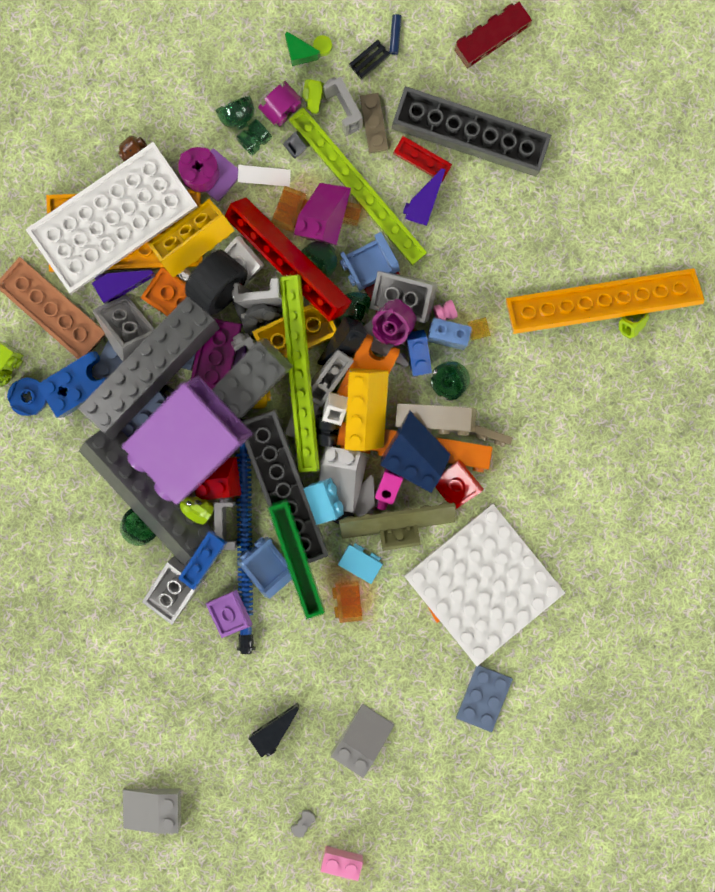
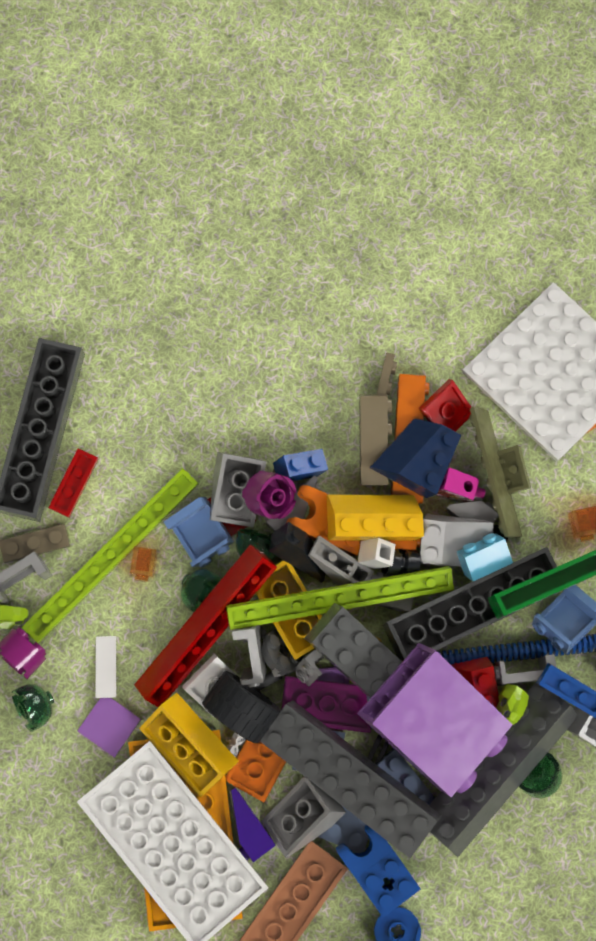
camera: 100 degrees left, 10 degrees down
reddish brown head [118,136,147,162] -> none
magenta brick [178,147,220,192] -> none
clear green wheel [236,119,272,156] -> none
clear orange brick [271,186,308,233] -> none
black plate [283,131,310,159] -> none
magenta slope [294,183,351,245] -> none
medium azure brick [338,543,383,584] -> none
dark purple slope [403,169,445,226] -> none
medium blue panel [427,318,472,350] -> none
clear green cylinder [430,360,470,400] -> none
bright pink wheel [433,300,458,321] -> none
clear yellow plate [467,317,491,341] -> none
light orange plate [506,268,705,334] -> none
lime rock [619,313,649,339] -> none

